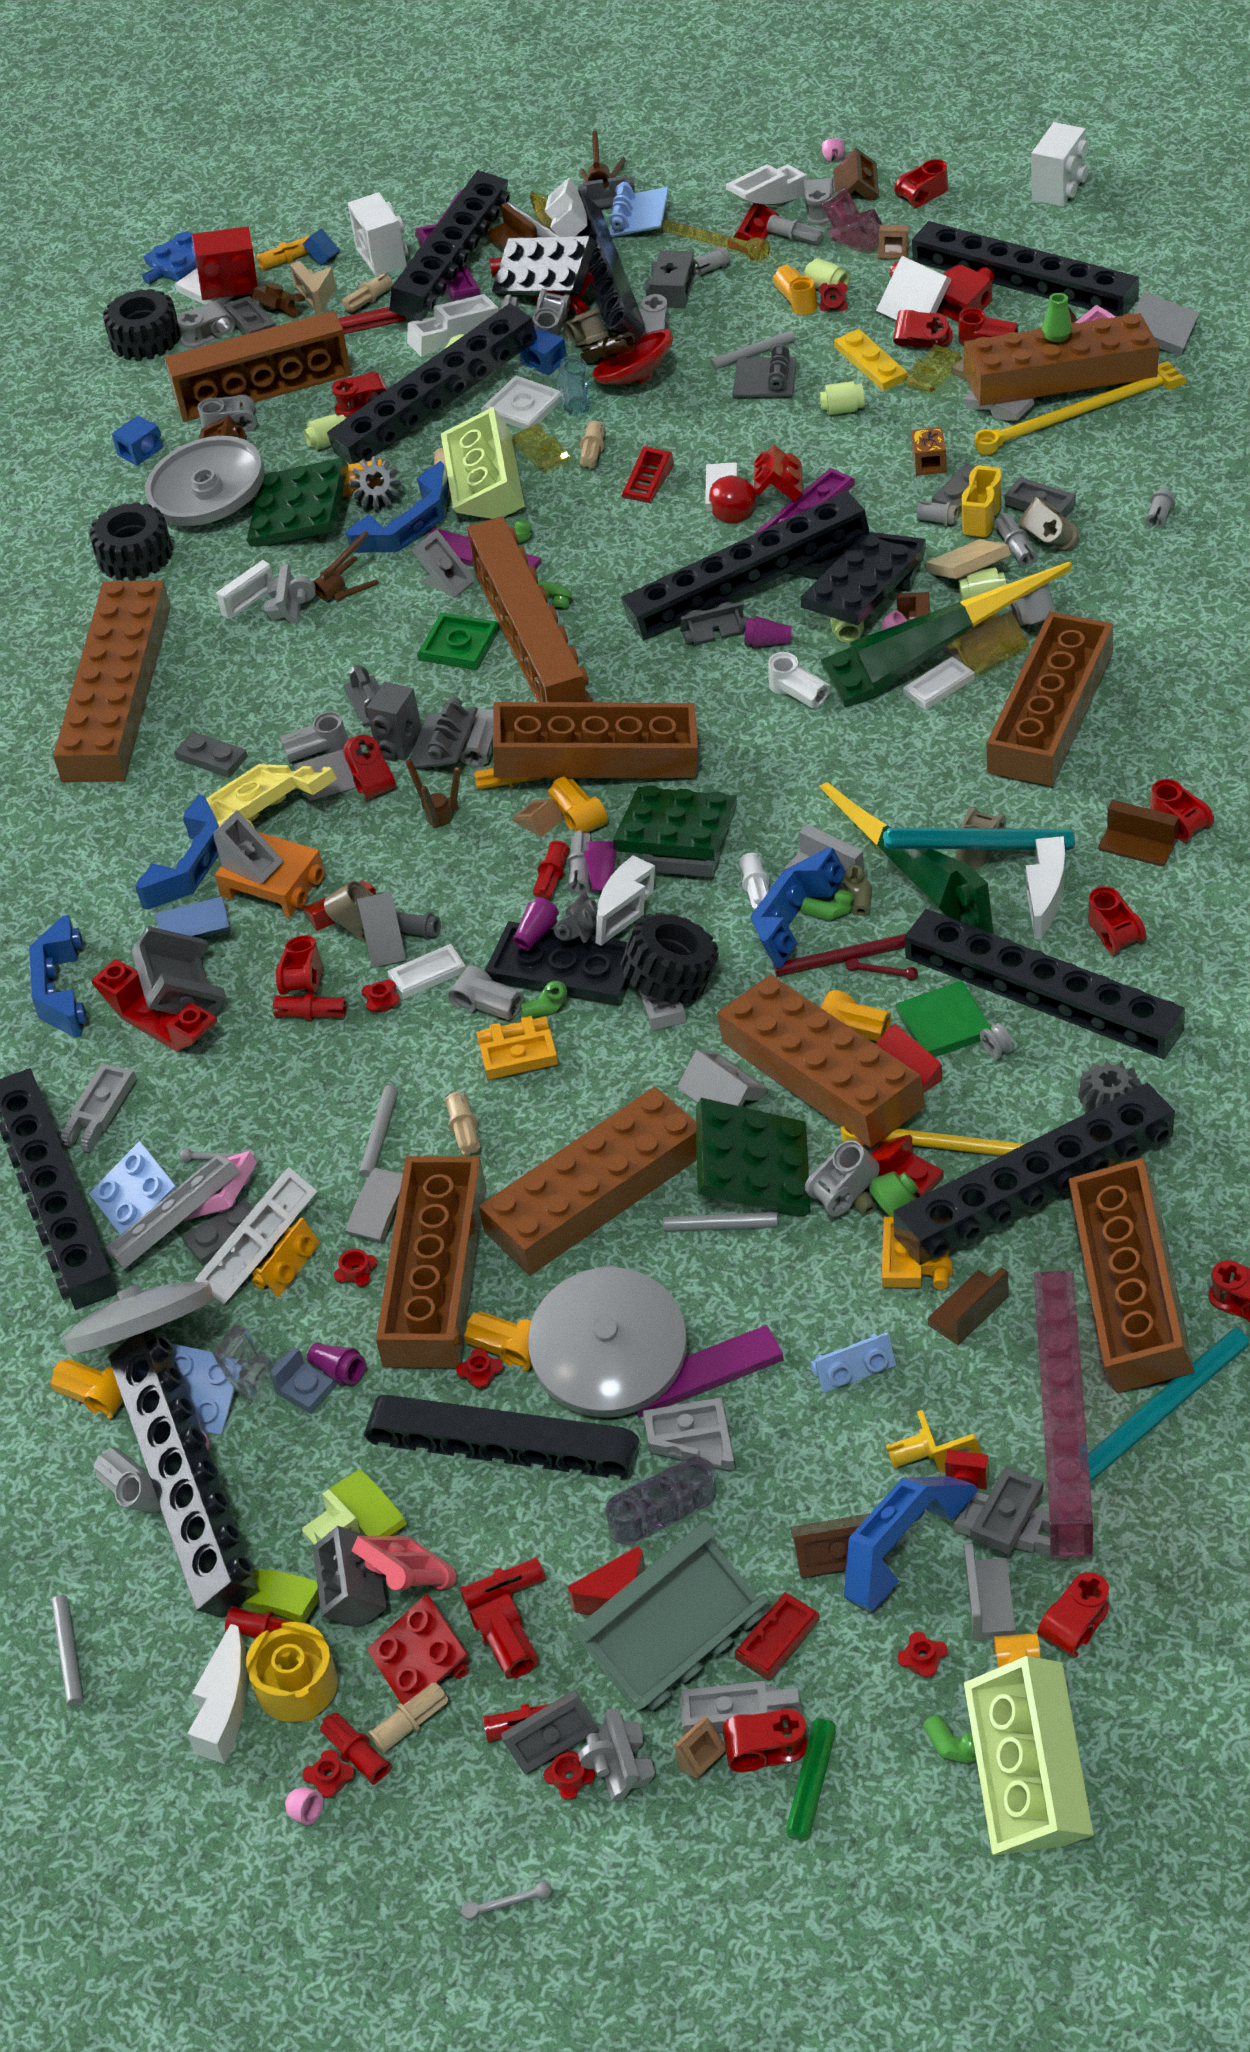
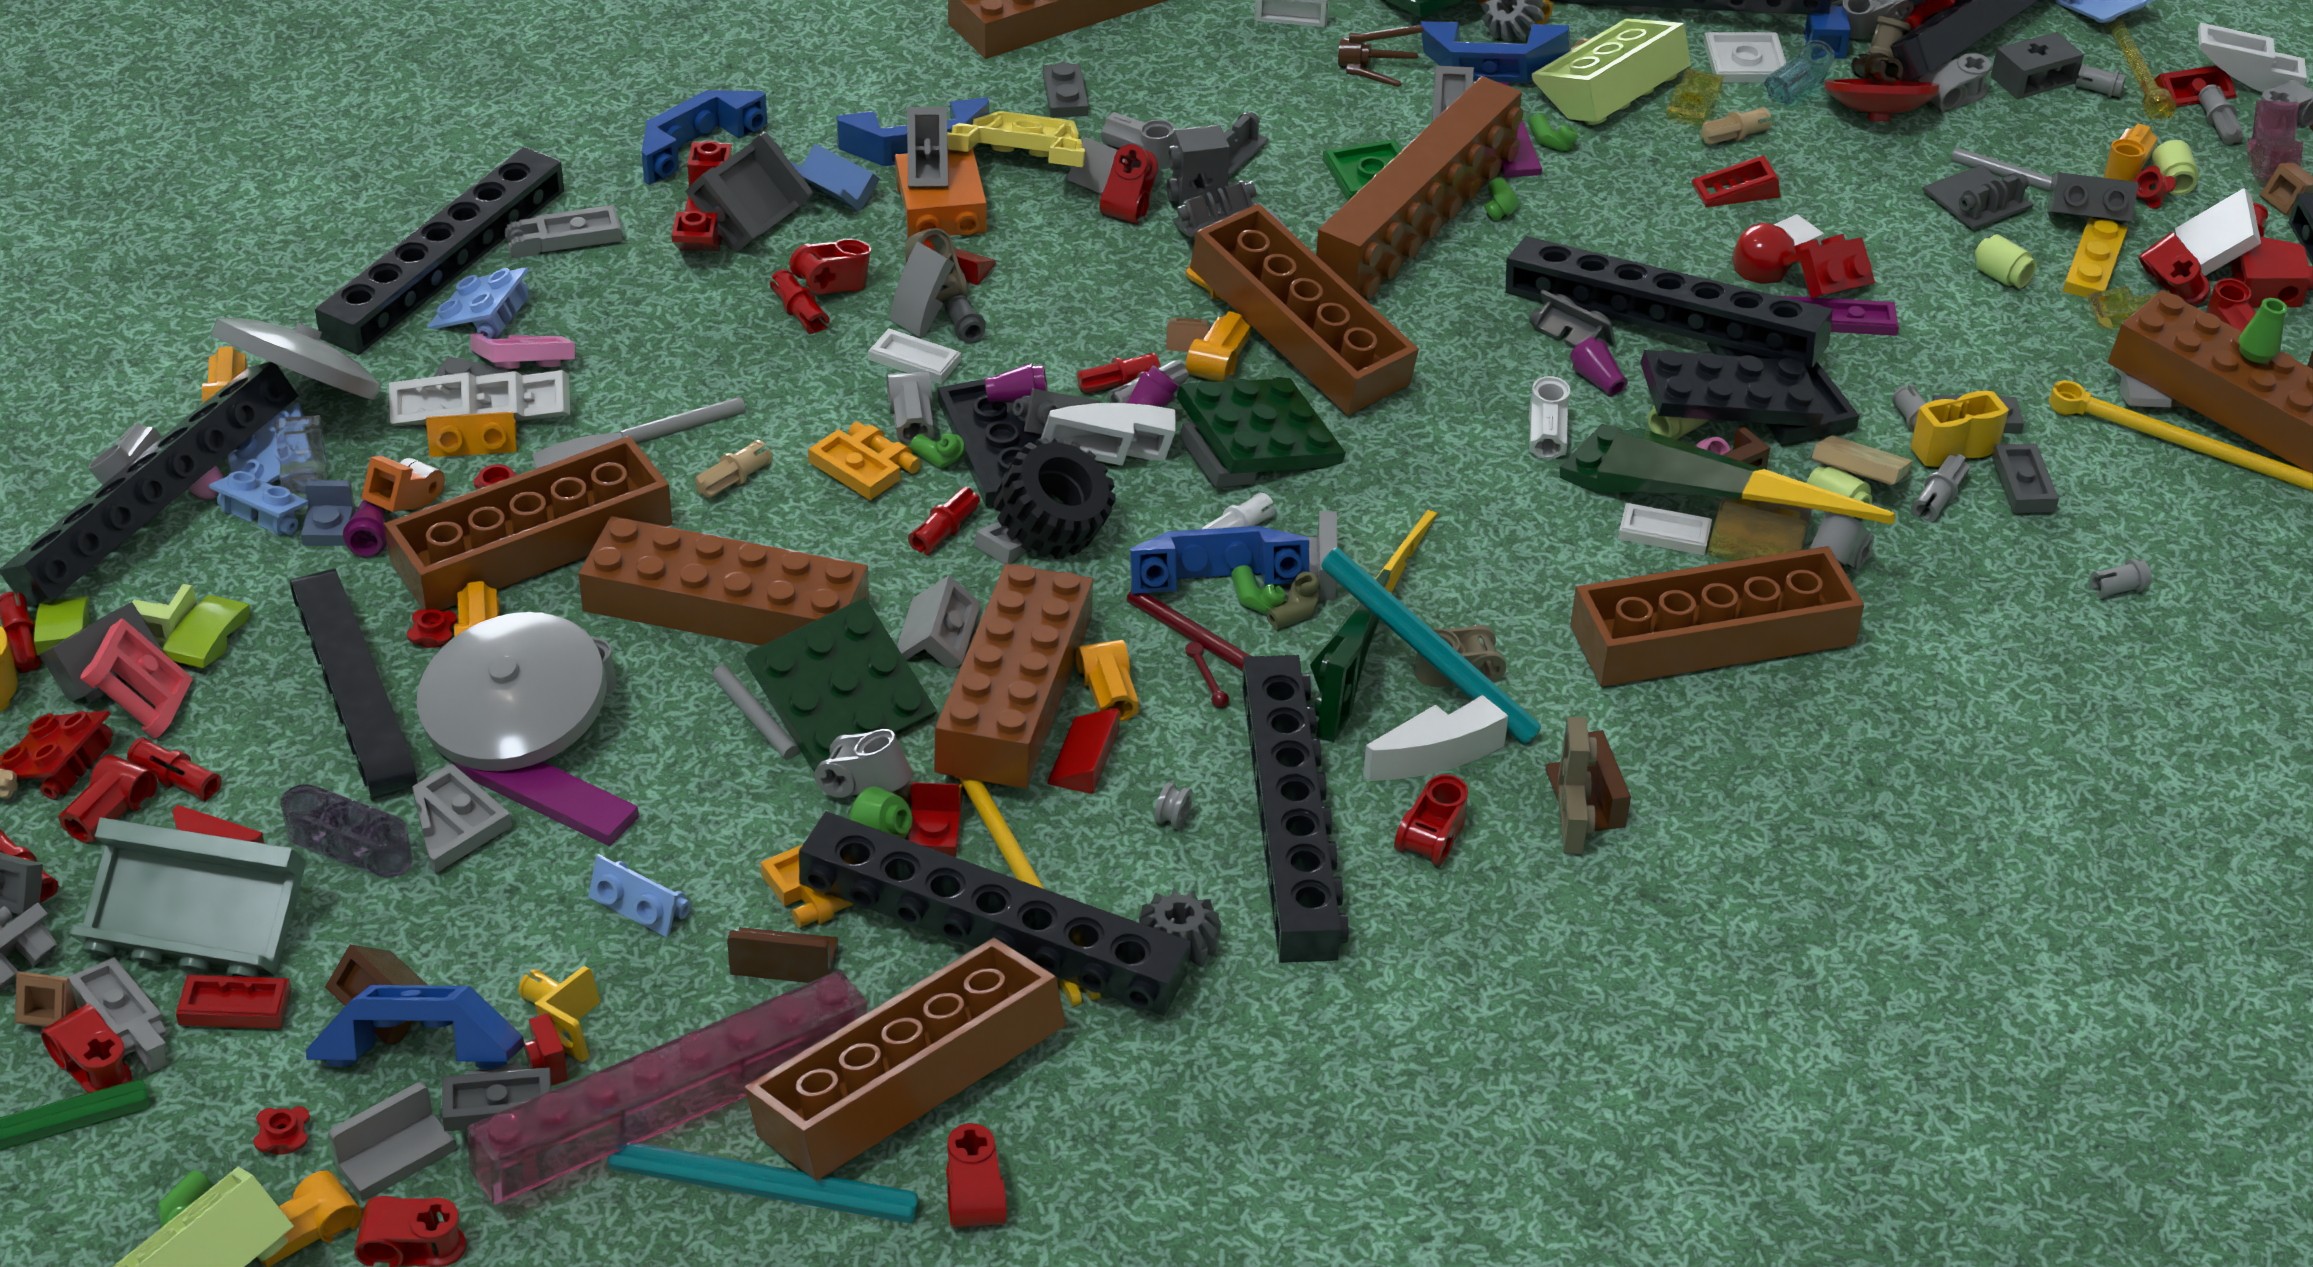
camera: 45 degrees right, 5 degrees down
light grey tile [105,1153,240,1269] -> none
light grey hinge [179,1148,255,1163] -> none
light grey hips [264,564,316,623] -> none
red plate [361,979,400,1012] -> none
reddish brown plant [405,759,461,828] -> none
green tile [896,981,991,1057] -> none
dark orange brick [911,427,947,476] -> none
dark tan piece [1017,496,1079,551] -> none
red piece [1150,779,1214,843] -> none
none -> light blue hinge [209,471,308,536]
none -> orange leg [361,456,445,512]
none -> red axle [908,487,980,556]
none -> dark tan plate [1557,717,1597,854]
none -> dark grey brick [2047,172,2138,222]

